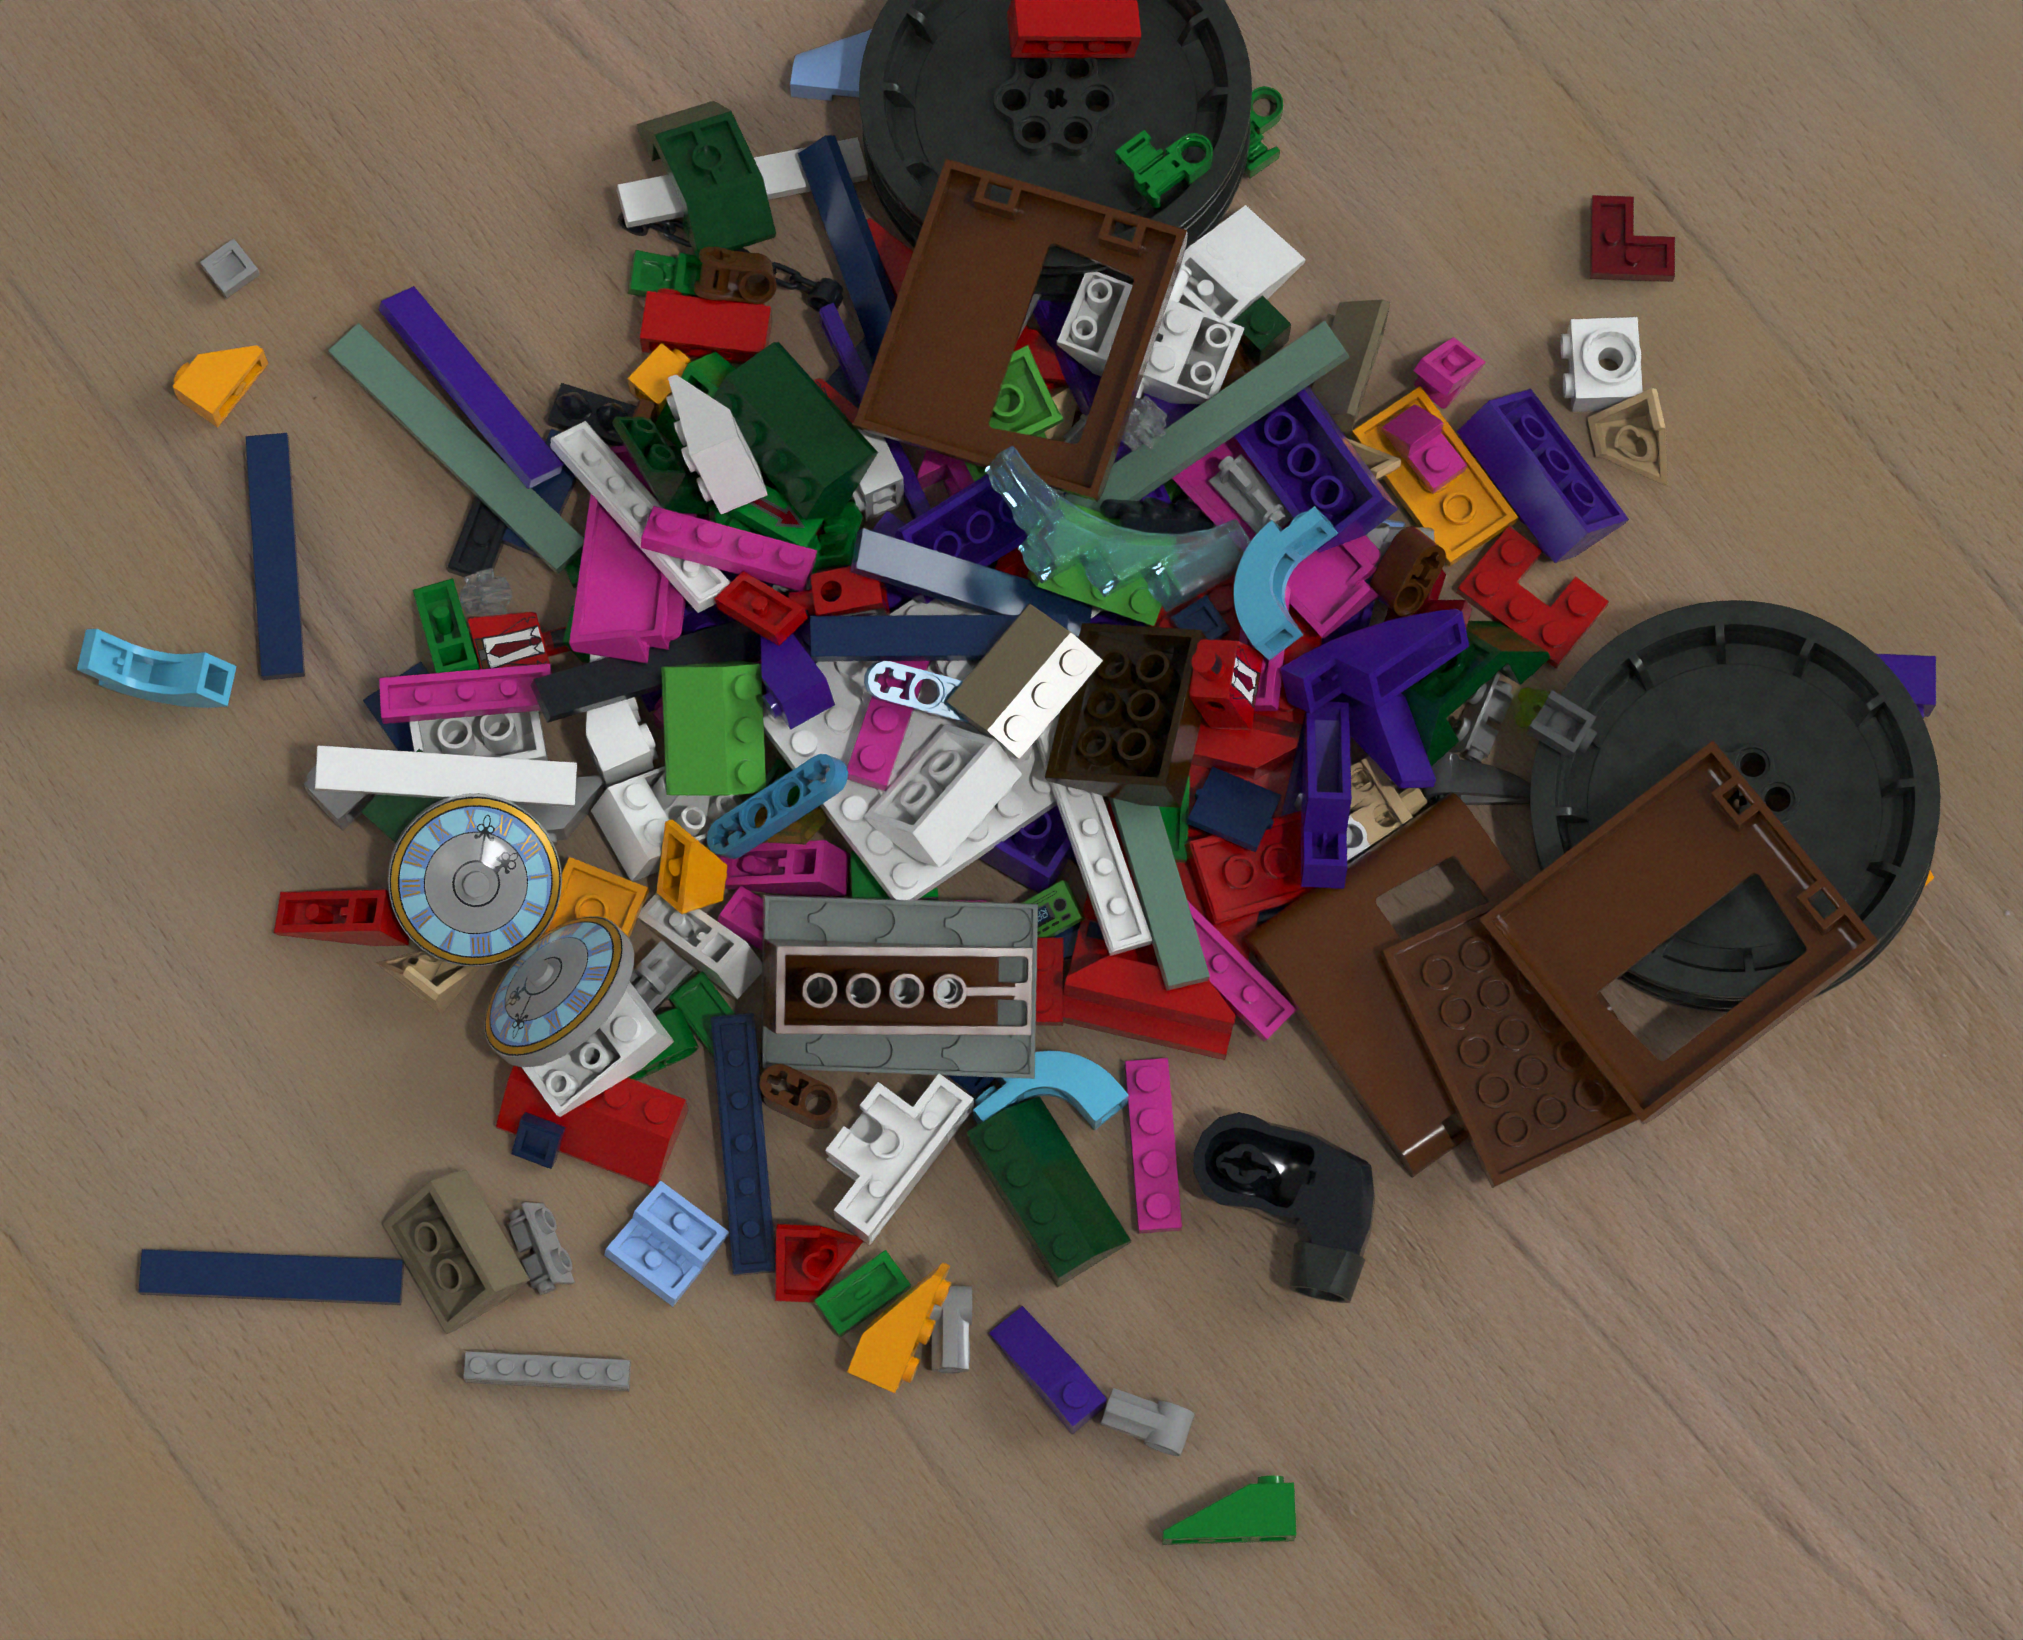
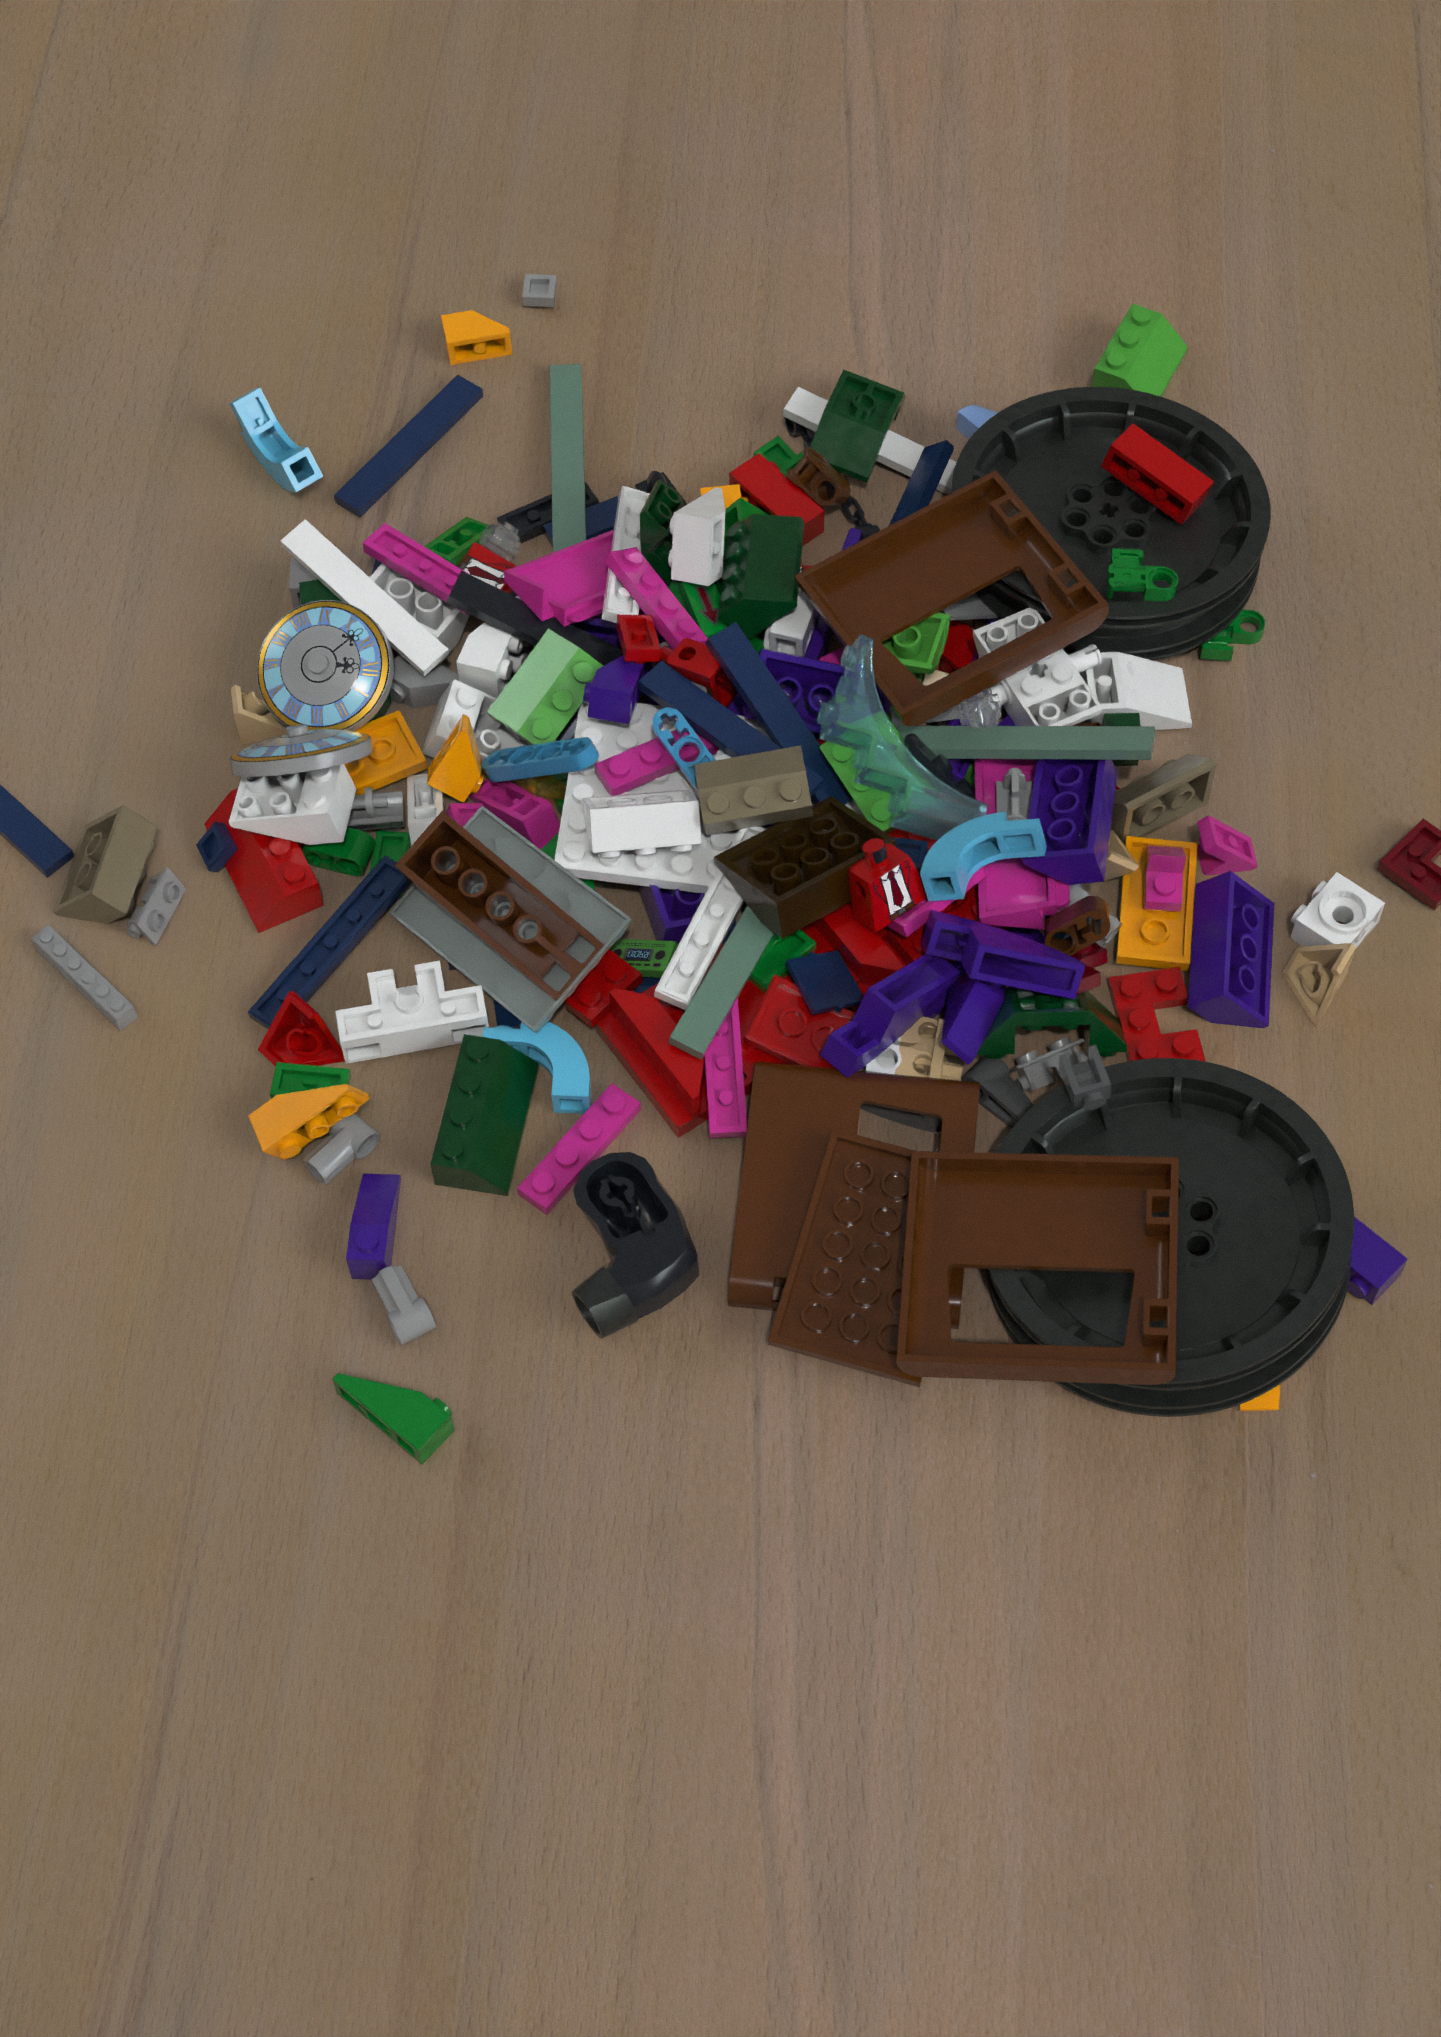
camera: 45 degrees right, 15 degrees down
red slope [274,889,410,946] -> none
dark purple tile [378,286,564,489] -> none
light blue slope [604,1181,729,1307] -> none
reddish brown beam [760,1064,839,1129] -> none

